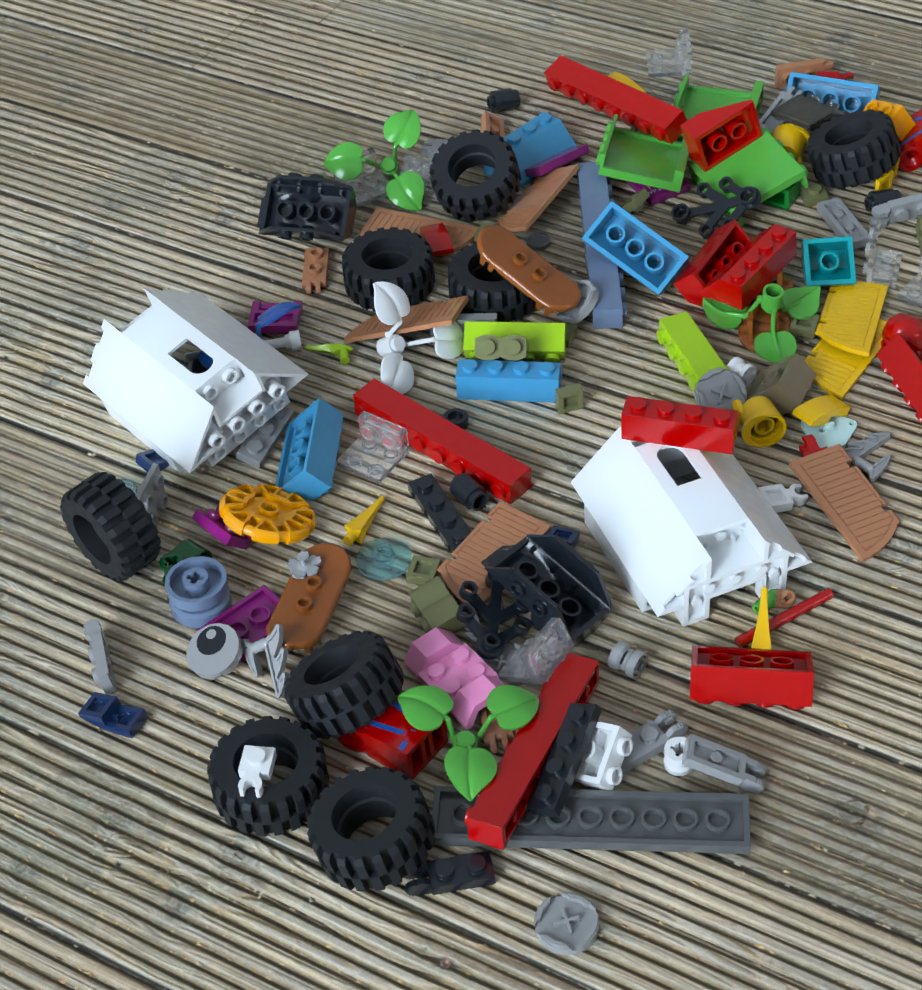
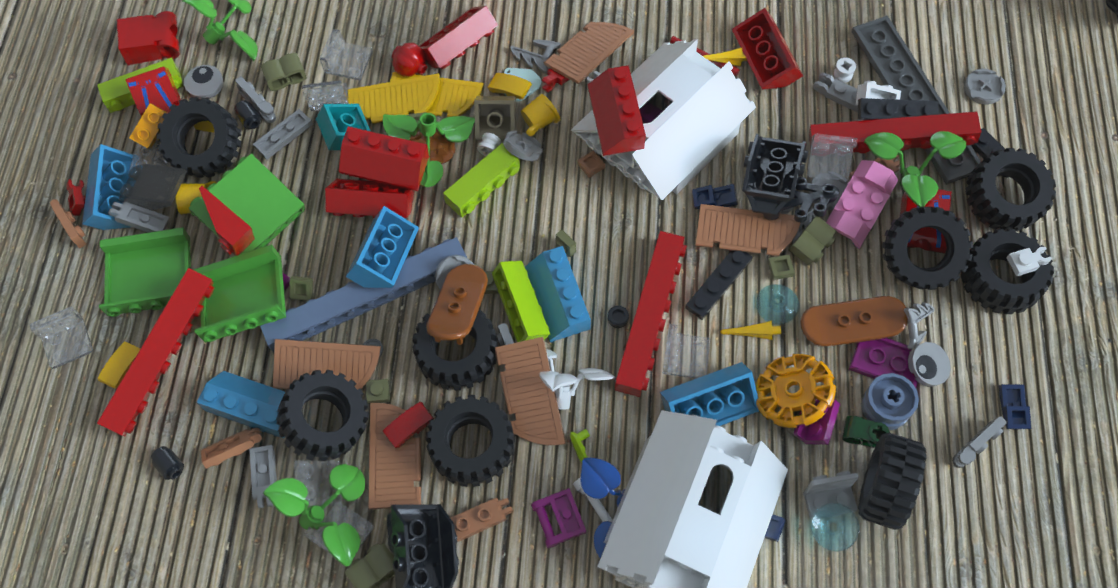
camera: 115 degrees left, 20 degrees up
light grey plant [287,551,322,580] -> none
black brick [450,473,489,511] -> none
olive brick [475,335,529,361] -> none
magenta tile [524,144,590,178] -> none
light grey wheel [608,641,648,680] -> none
black plant [671,177,762,240] -> none
light grey hinge [682,734,767,794] -> none

